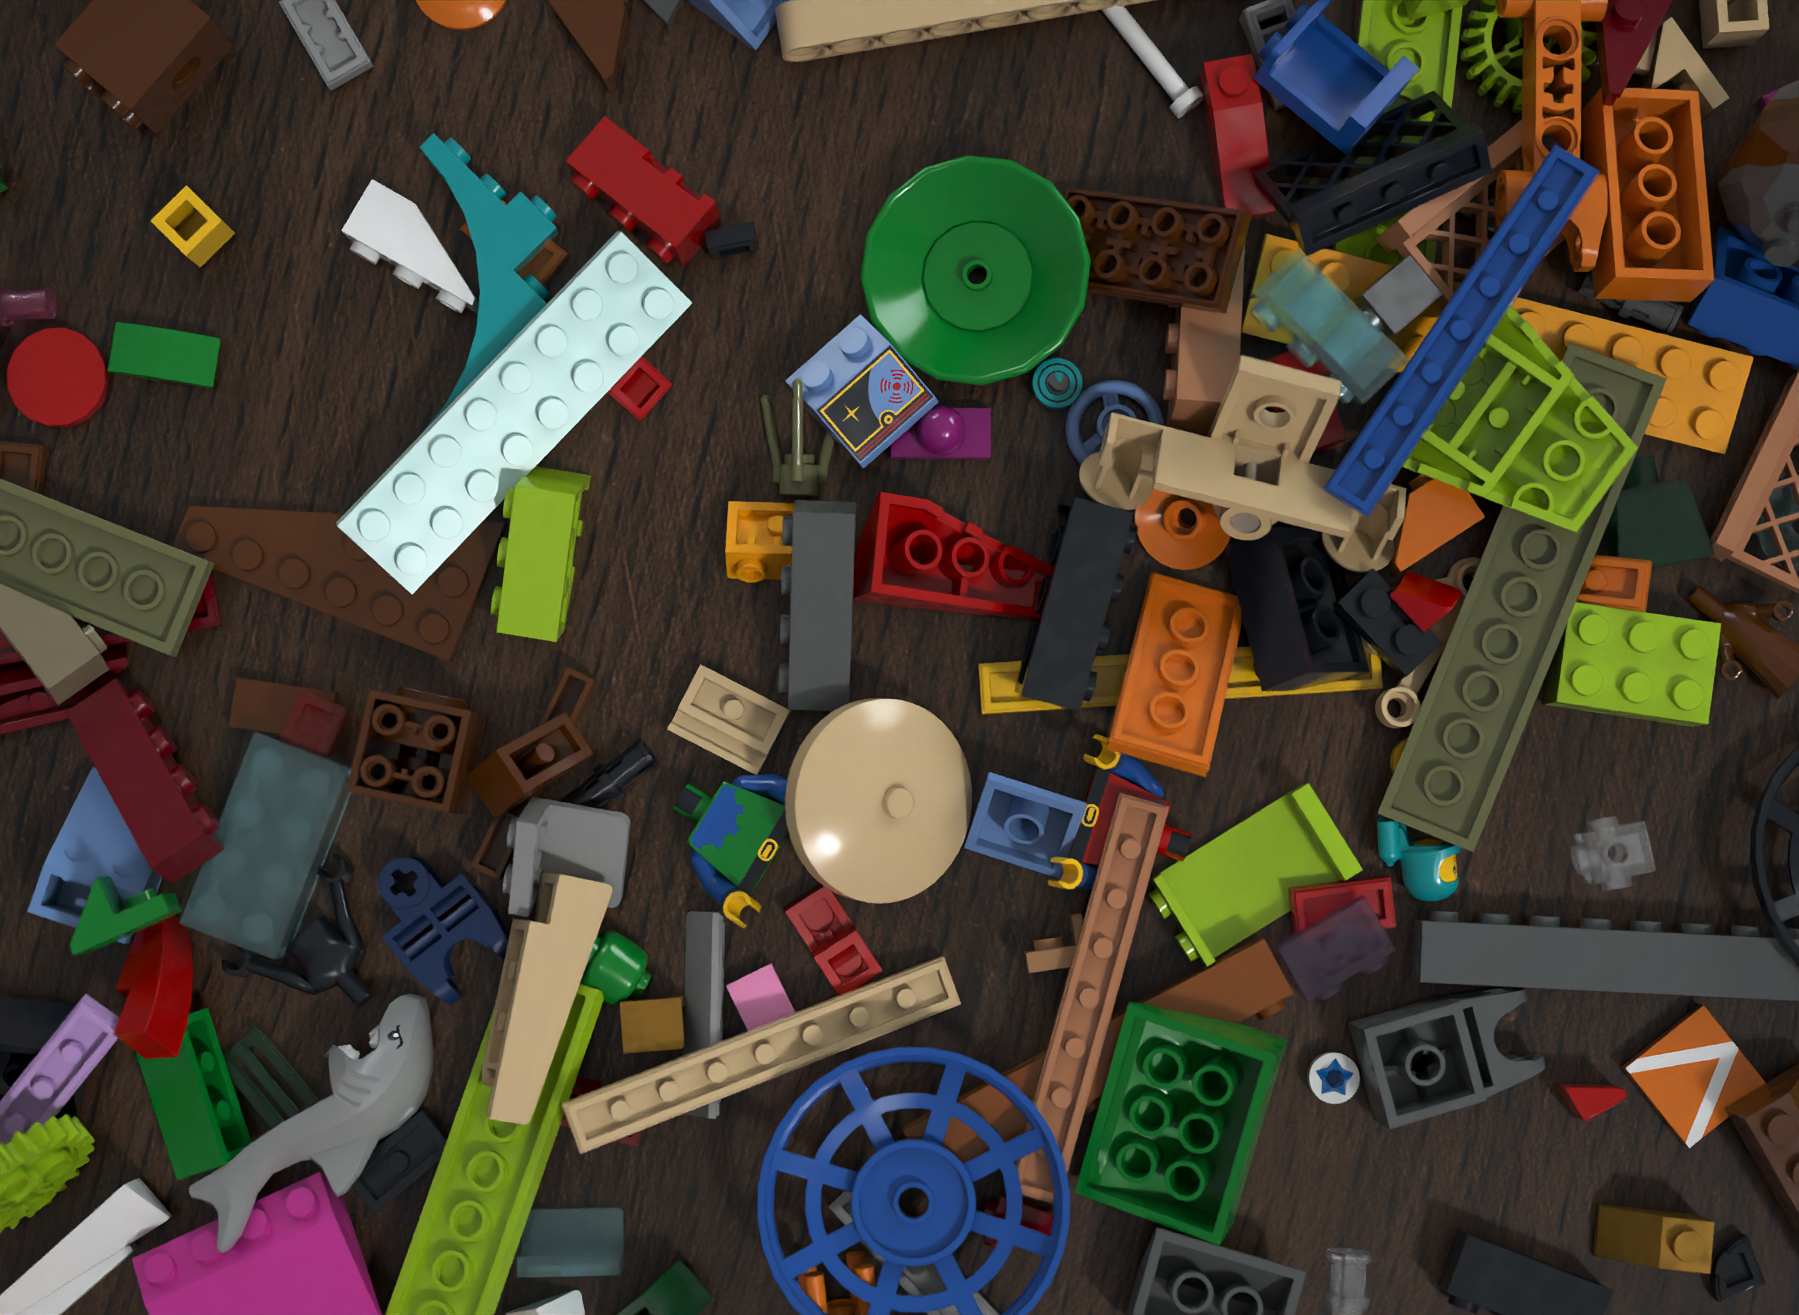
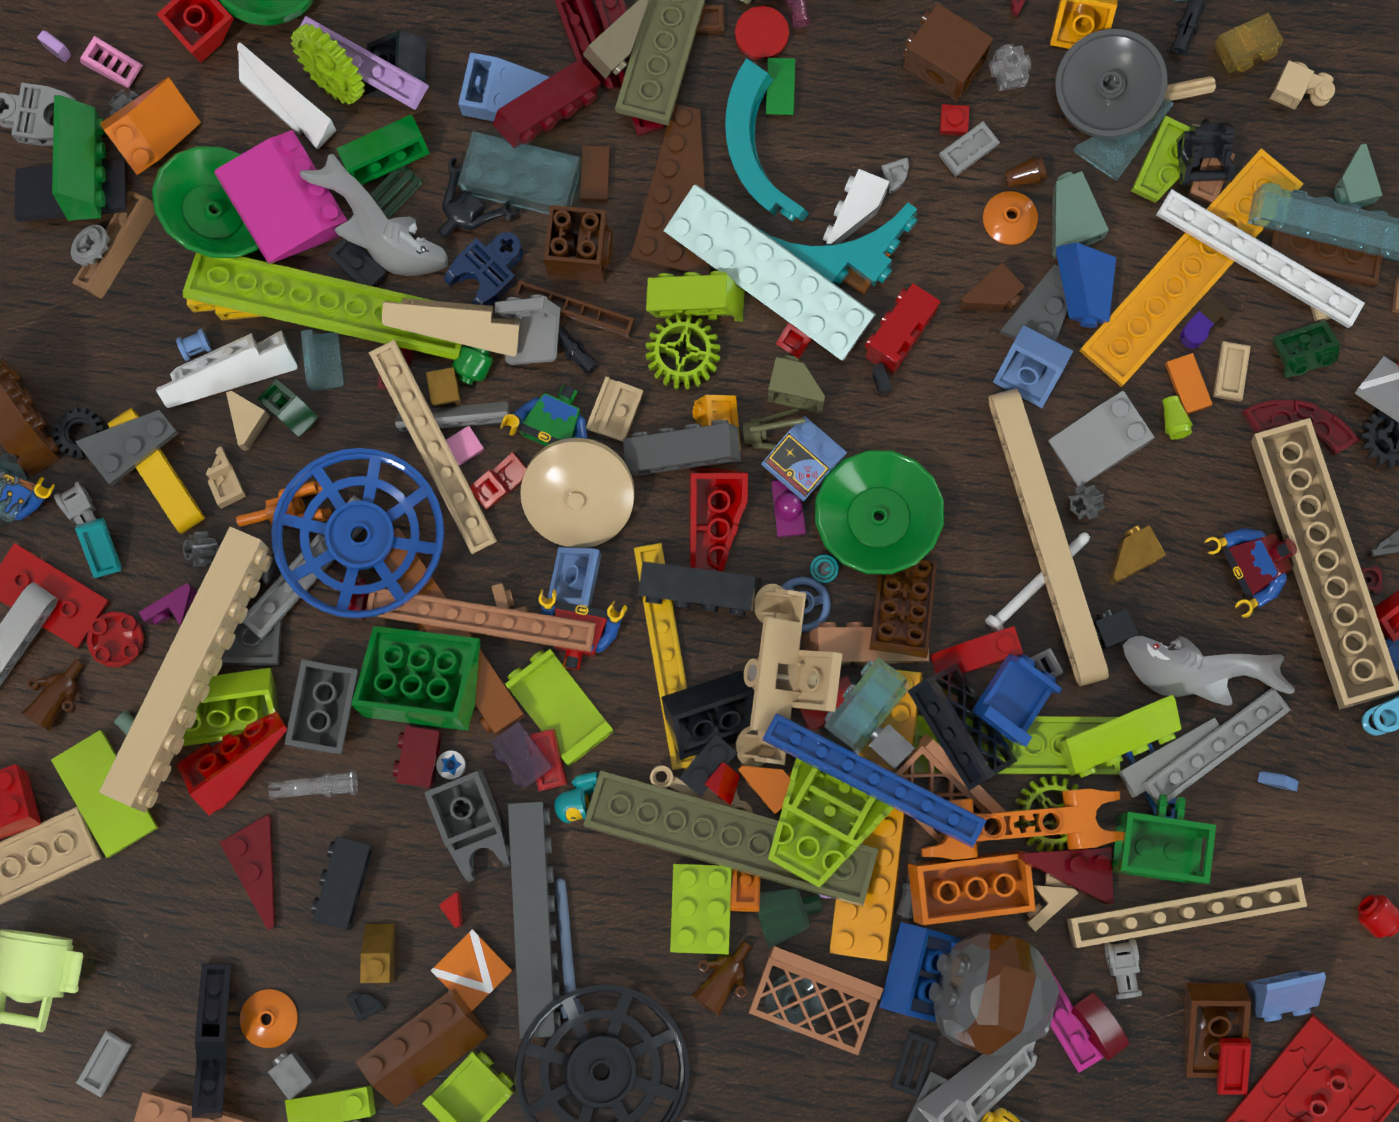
camera: 90 degrees right, 5 degrees down
green slope [70,876,182,956] -> none
red slope [114,915,194,1059] -> none
yellow brick [150,185,235,268] -> none
clear red tile [280,690,349,759] -> none
reddish brown slope [466,712,594,819] -> none
orange tile [1106,571,1242,777] -> none
orange dish [1135,480,1231,570] -> none
clear brick [1570,815,1656,891] -> none
none -> dark red brick [393,726,443,789]
none -> sand blue piece [555,878,584,1019]
none -> lime gear [645,315,720,390]
none -> teal arch [725,58,809,222]
none -> olive slope [767,355,825,414]
none -> light grey tile [881,158,909,194]
none -> red plate [940,104,969,136]

